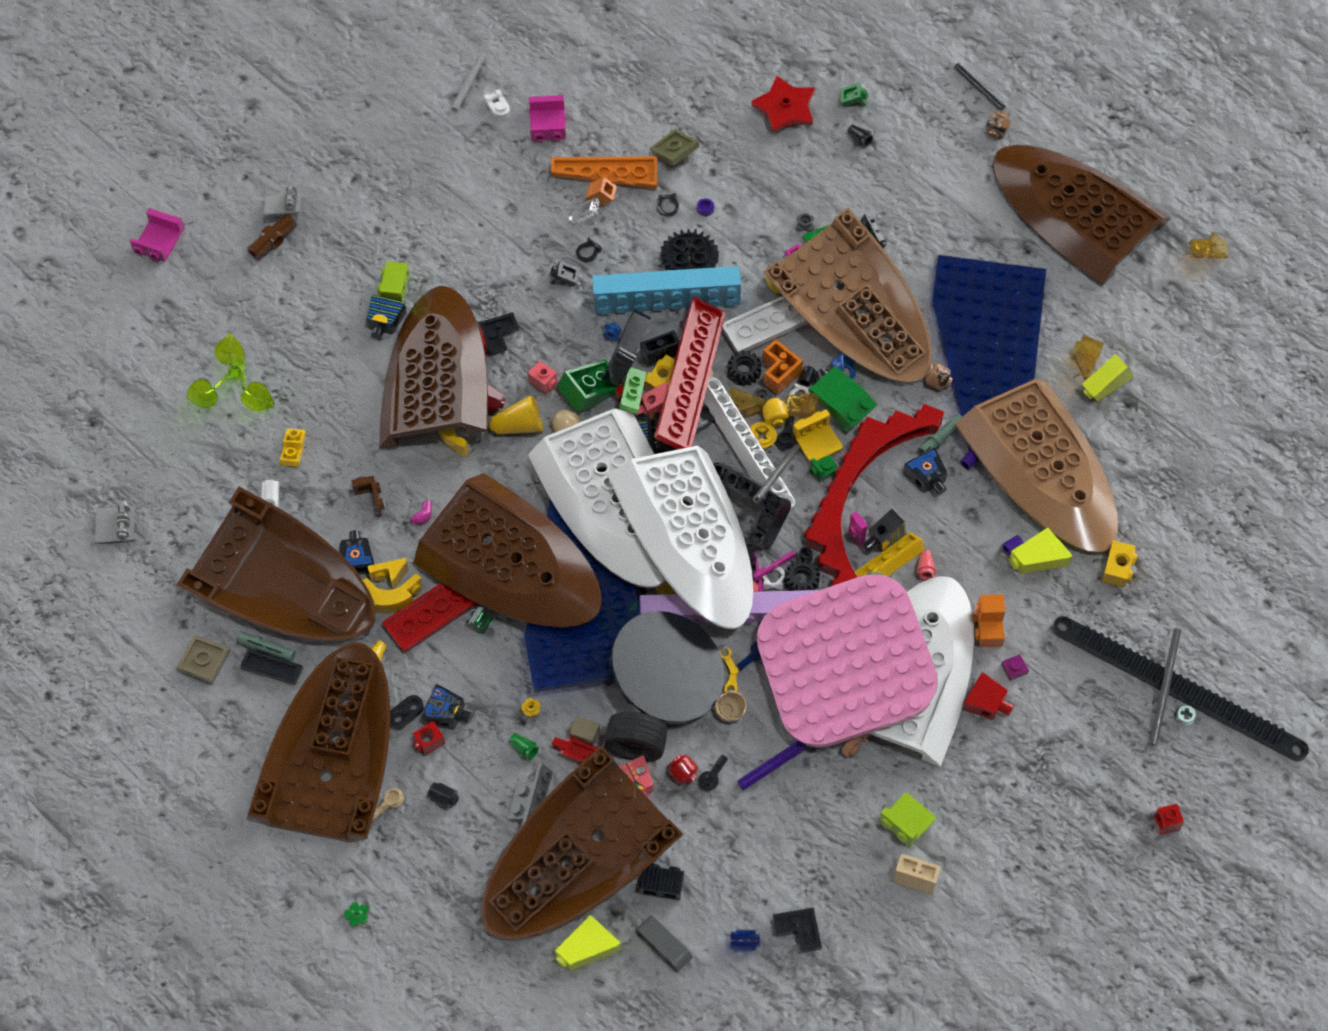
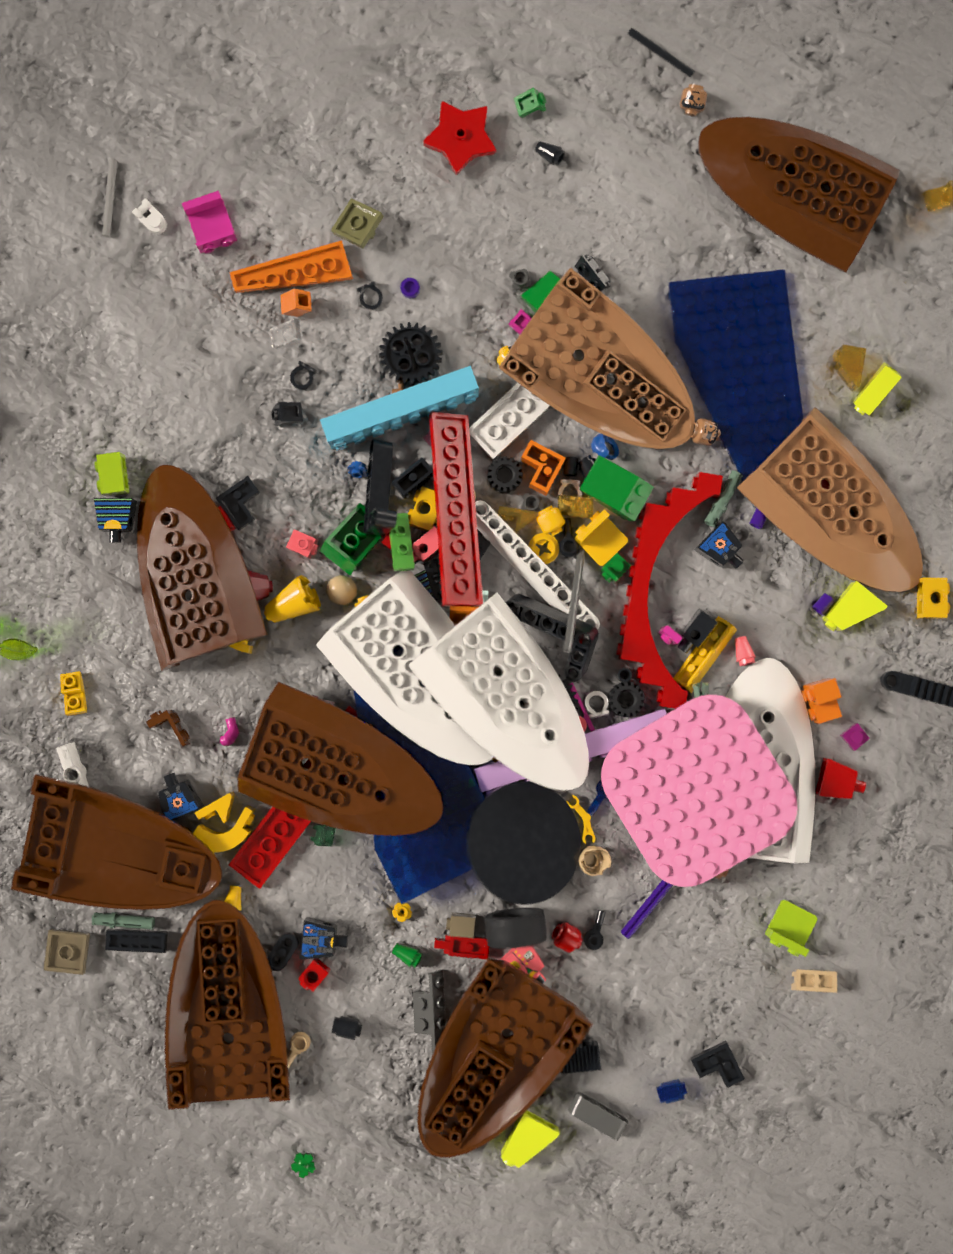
camera: 15 degrees left, 25 degrees up
dark pink piece [753,551,796,581] -> none

